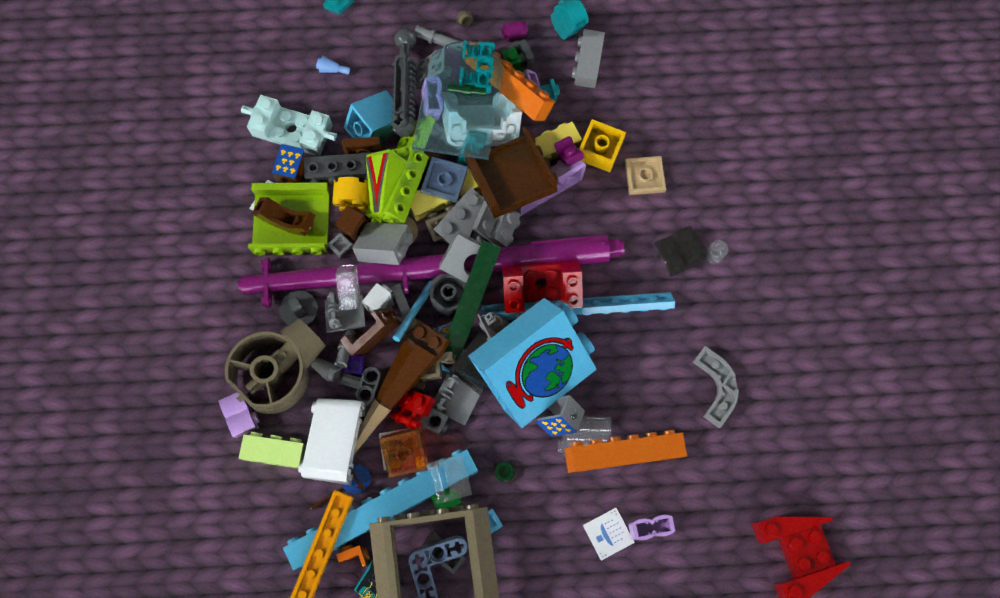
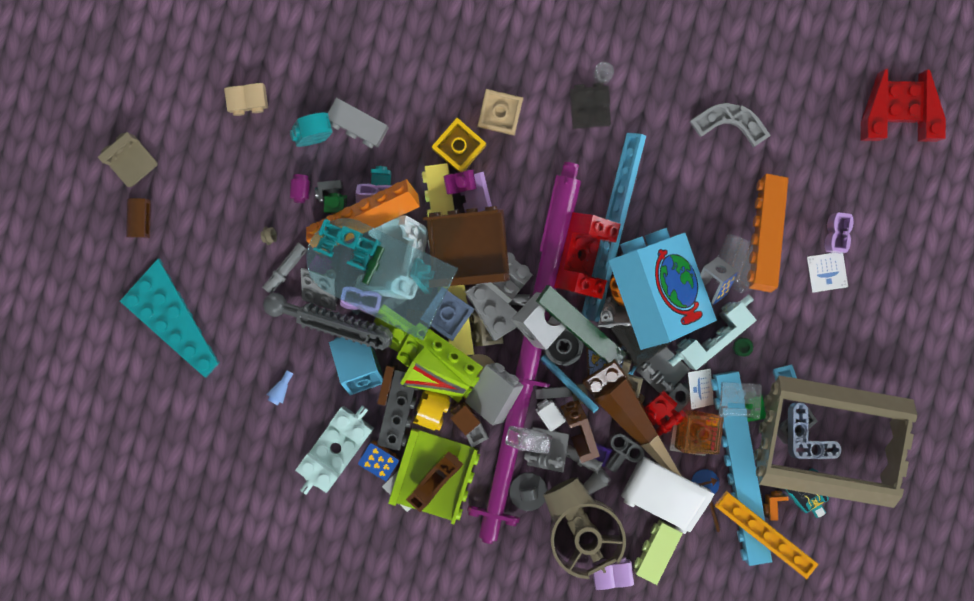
camera: 70 degrees left, 15 degrees up
none -> light aqua brick [668,294,757,370]
none -> white sticker [688,369,714,409]

